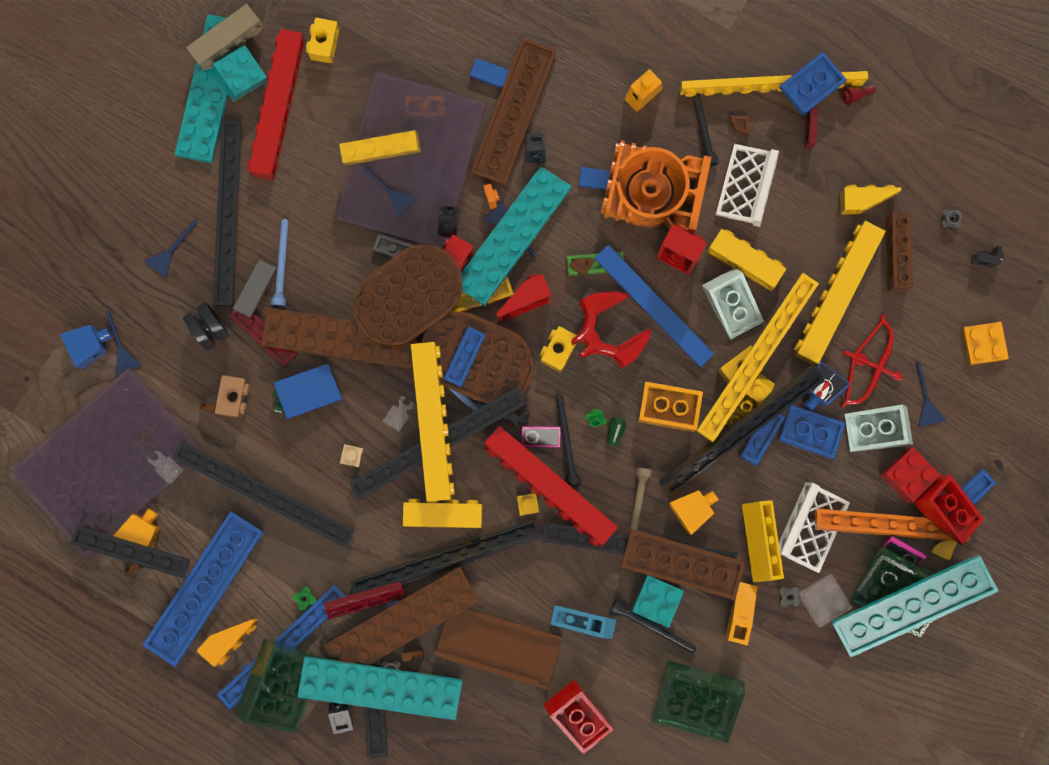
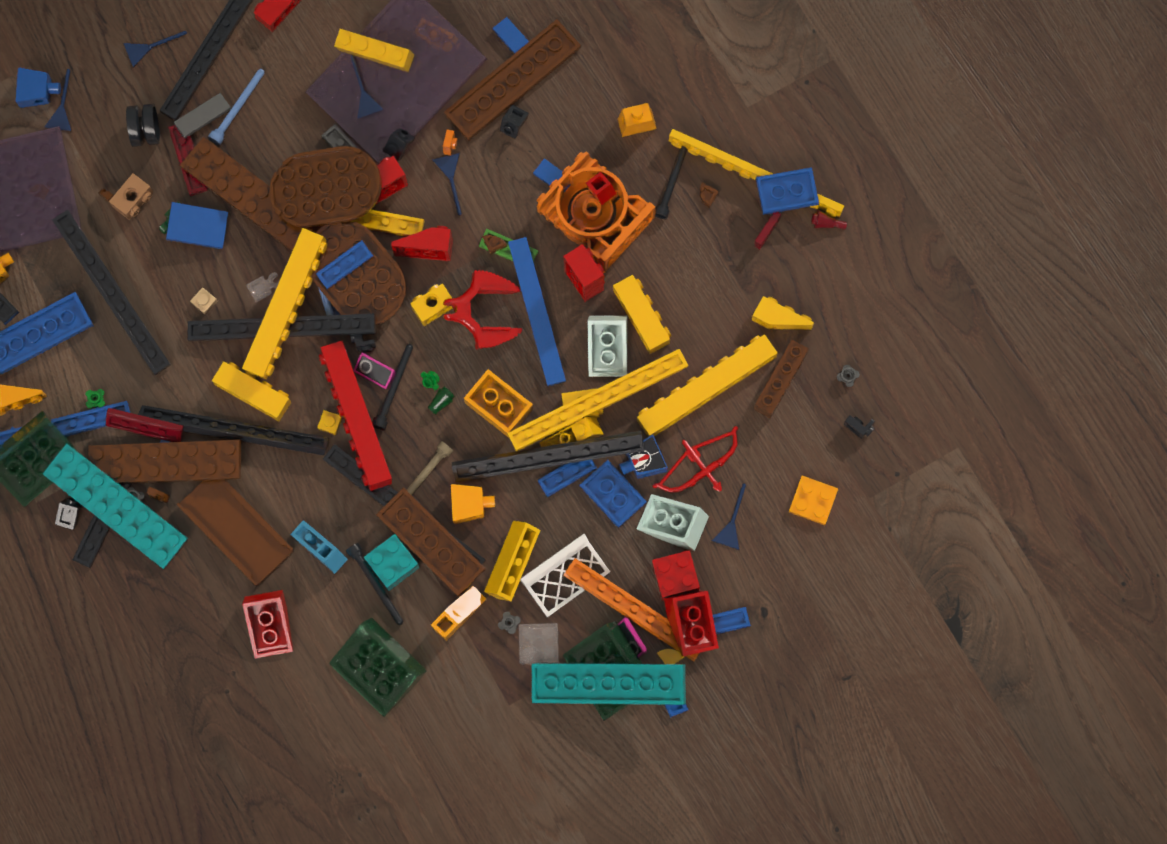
camera: 35 degrees right, 5 degrees down
clear plate [148,451,184,485] -> none
teal plate [461,167,572,307] -> none
white fence [716,144,779,227] -> none
none -> red brick [586,171,616,205]

